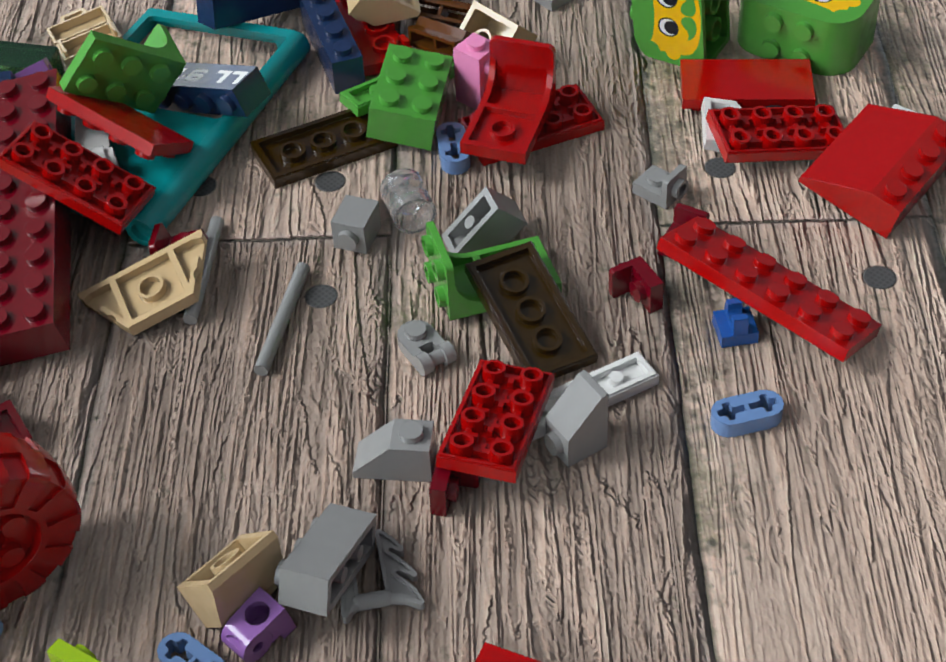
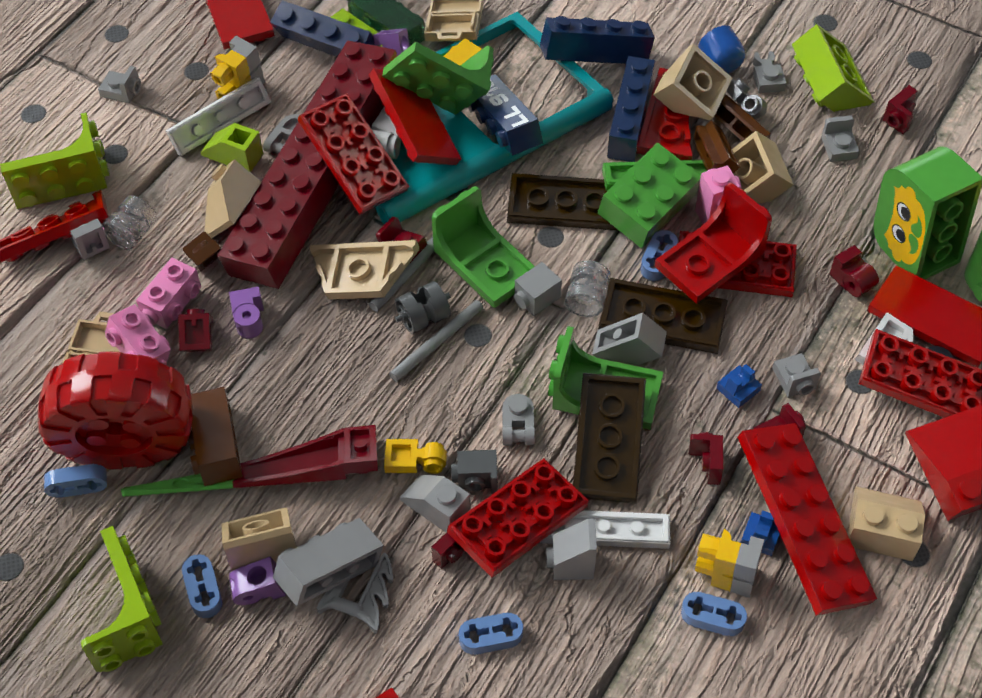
camera: 30 degrees right, 10 degrees up
none -> dark red plate [121,425,378,496]
none -> reddish brown brick [188,387,243,486]
none -> medium lavender leg [229,286,264,339]
none -> yellow plate [384,439,447,474]
none -> dark grey wheel [395,281,451,334]
none -> bright green bracket [432,186,535,308]
none -> dark grey brick [451,450,498,494]
none -> medium blue beam [459,613,523,655]
none -> dark brown tile [598,278,728,354]
none -> hips [695,529,764,598]
none -> blue tile [716,364,762,408]
none -> dark red leg [829,244,879,297]
none -> tan slope [848,486,925,561]

